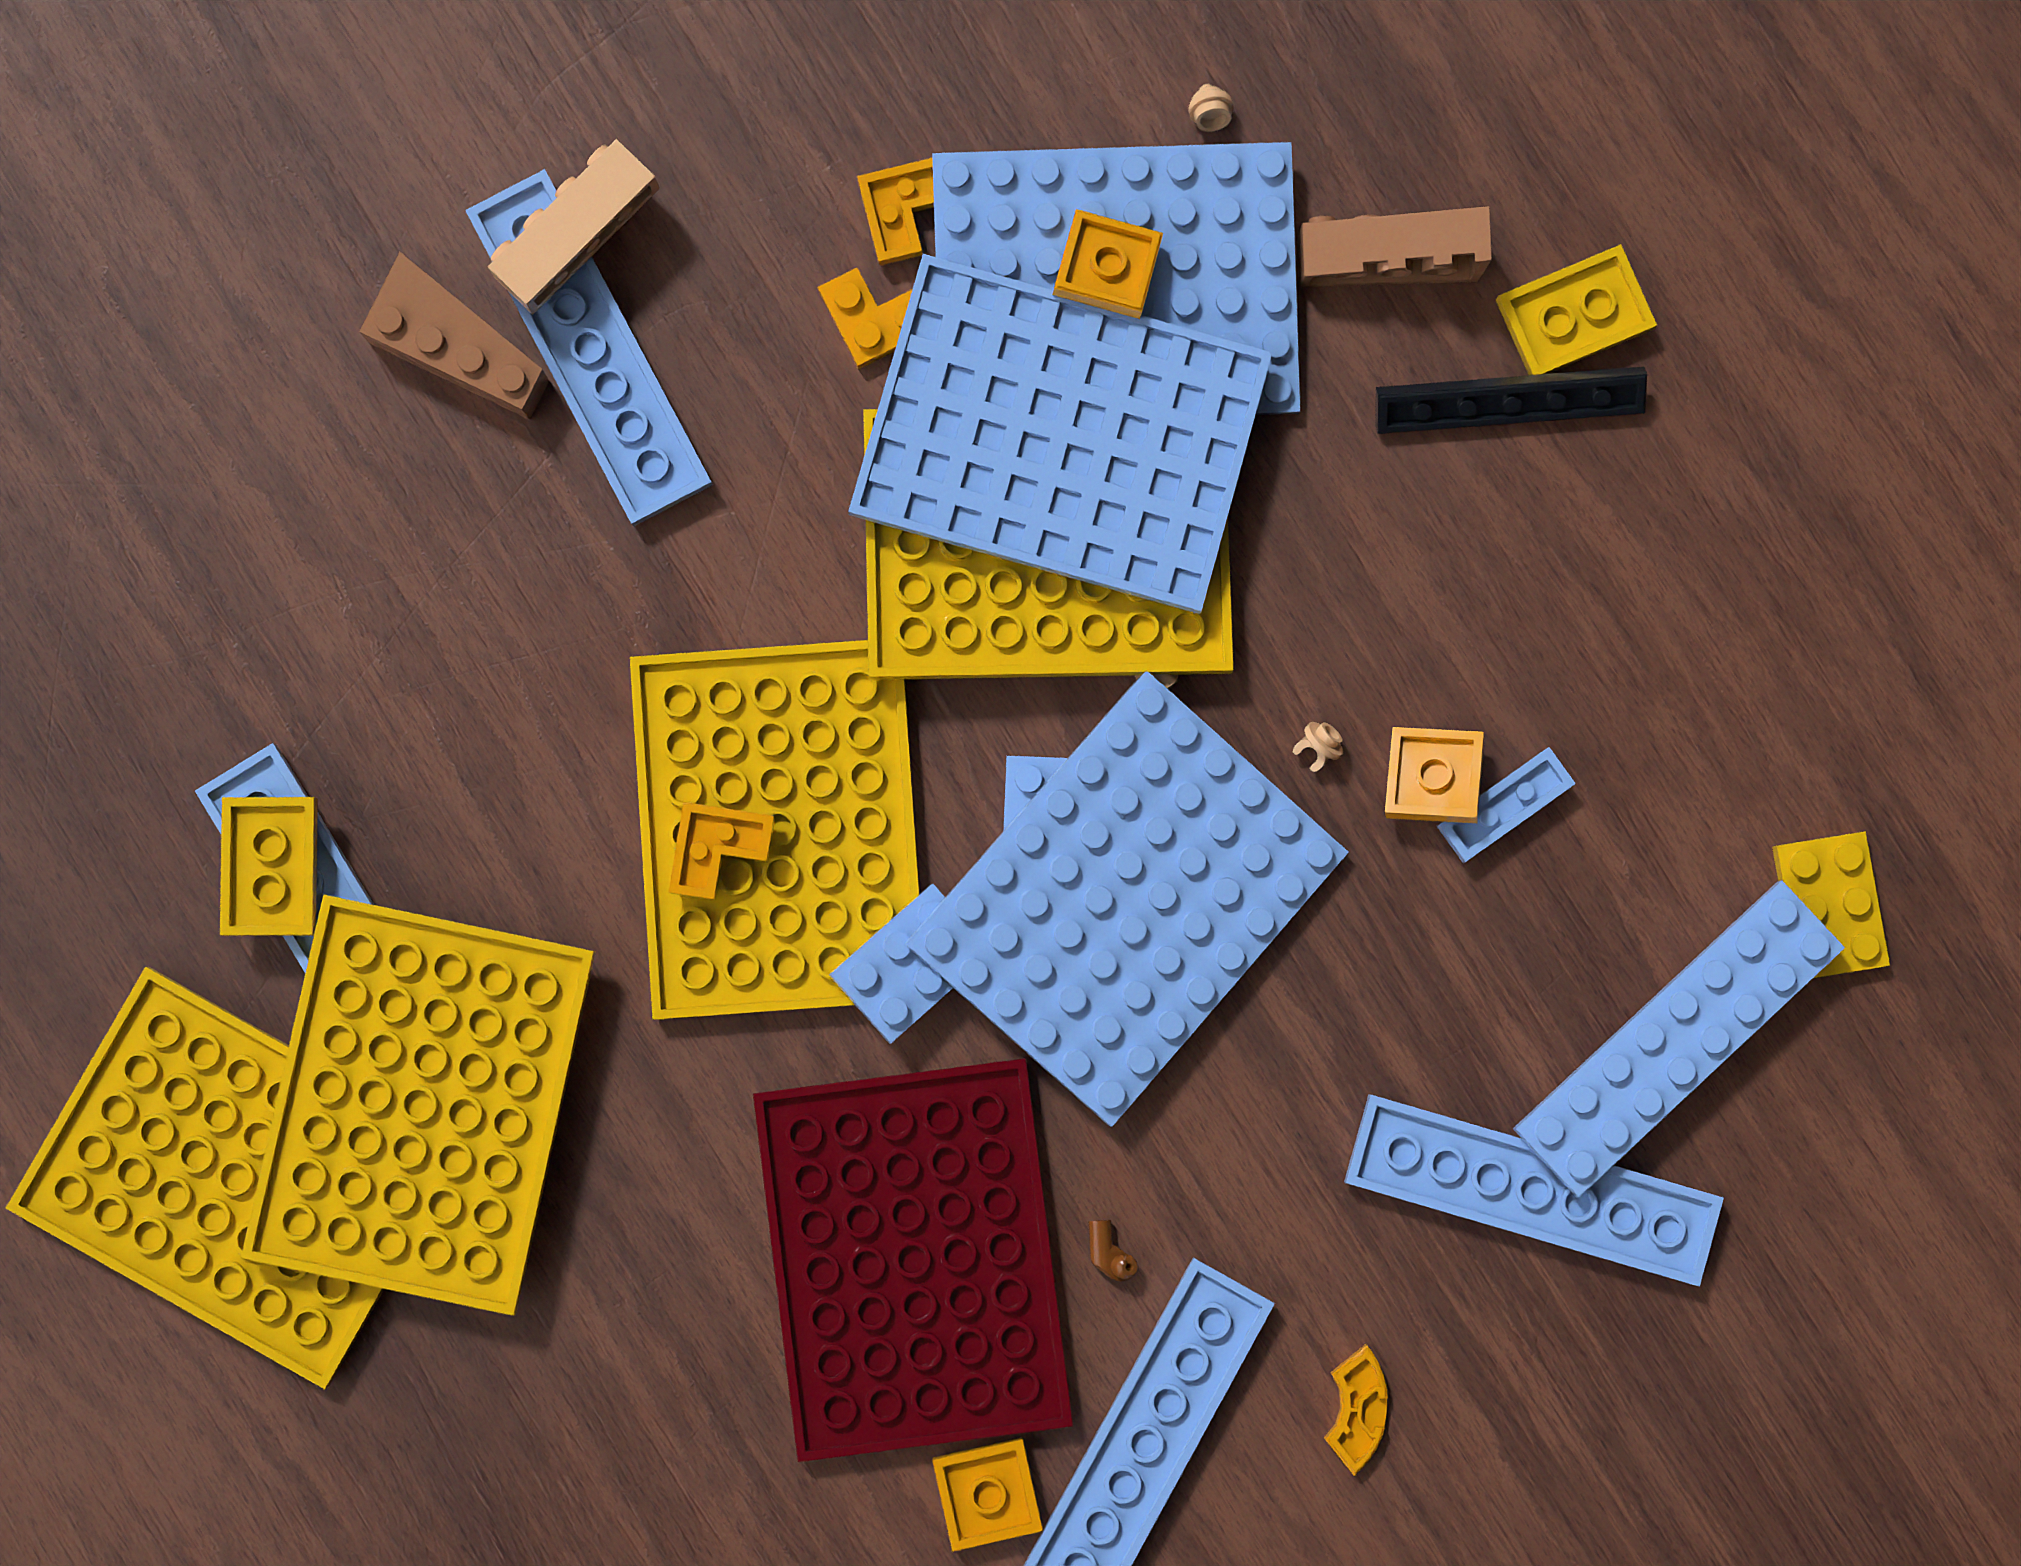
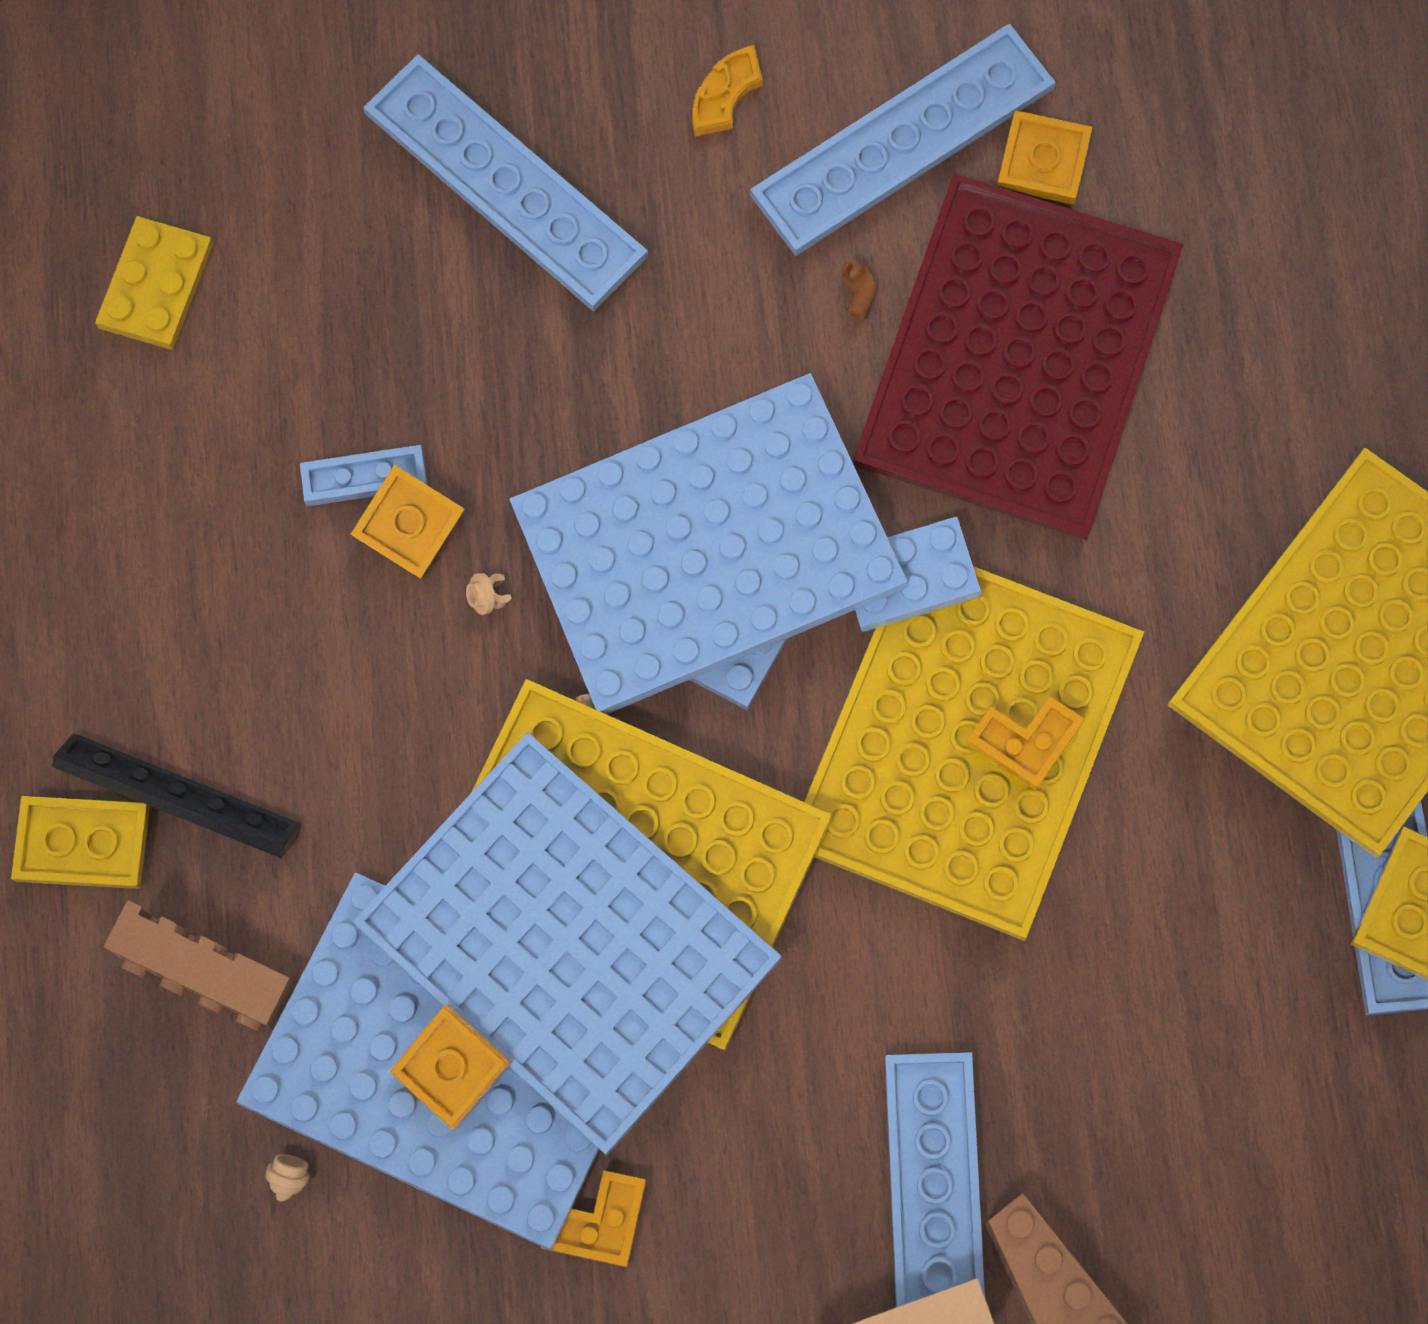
camera: 145 degrees left, 10 degrees down
light orange plate [817,268,913,370] -> none
light blue plate [1513,880,1845,1197] -> none

